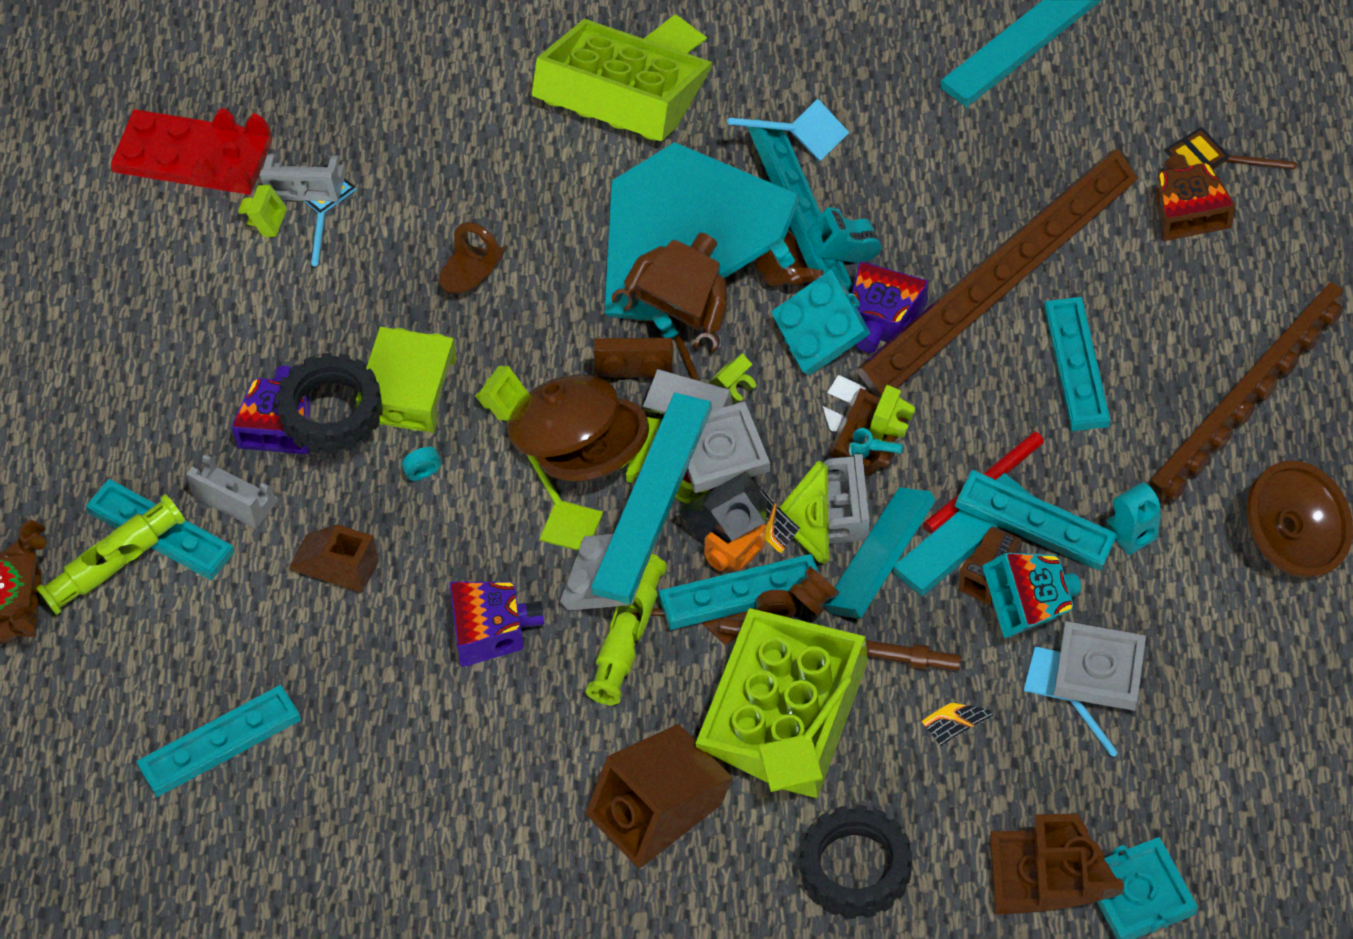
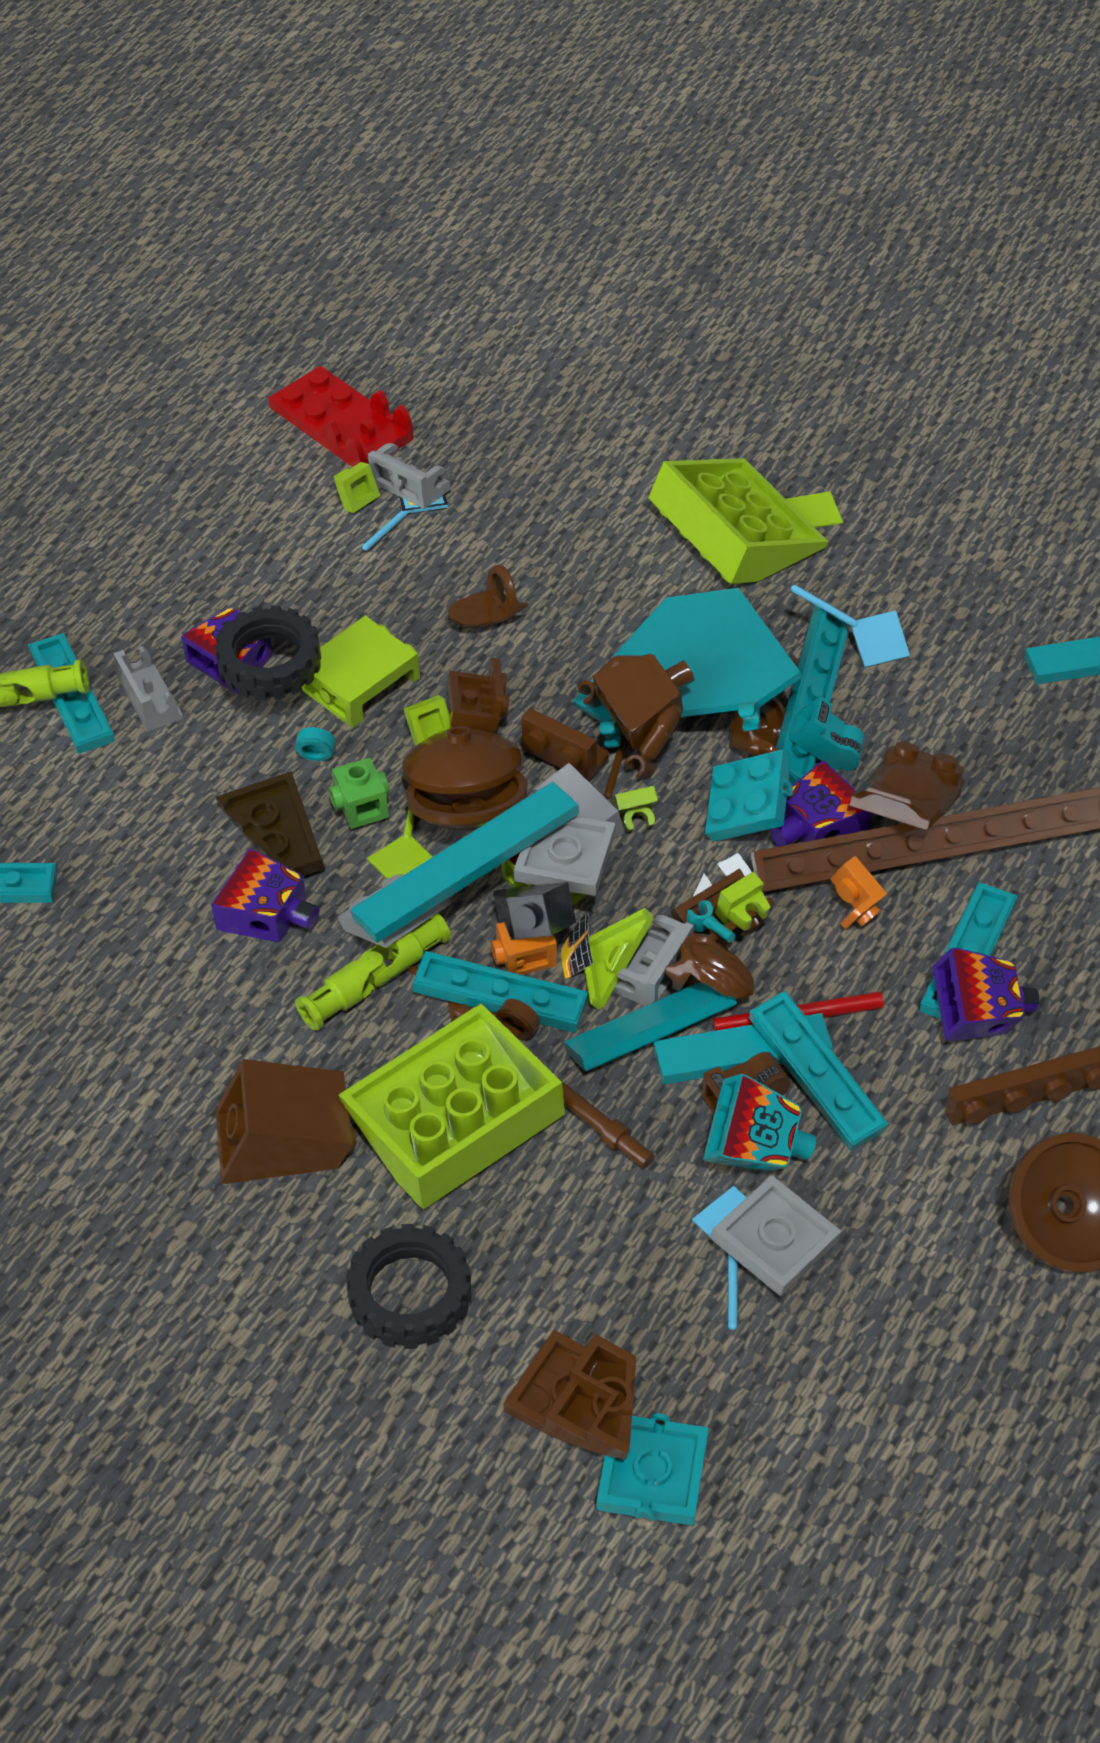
camera: 30 degrees right, 5 degrees down
reddish brown slope [290,524,379,593] -> none
lime piece [759,676,852,792] -> none
reddish brown wheel [789,566,840,617] -> none
sticker [921,703,993,746] -> none
teal leg [1105,482,1161,555] -> none
none -> dark brown wing [216,771,325,876]
none -> bright green brick [329,758,390,829]
none -> reddish brown bracket [447,658,509,732]
none -> reddish brown piece [665,933,754,998]
none -> orange bracket [830,856,887,930]
none -> reddish brown slope [849,742,965,830]
none -> torso [932,948,1039,1041]

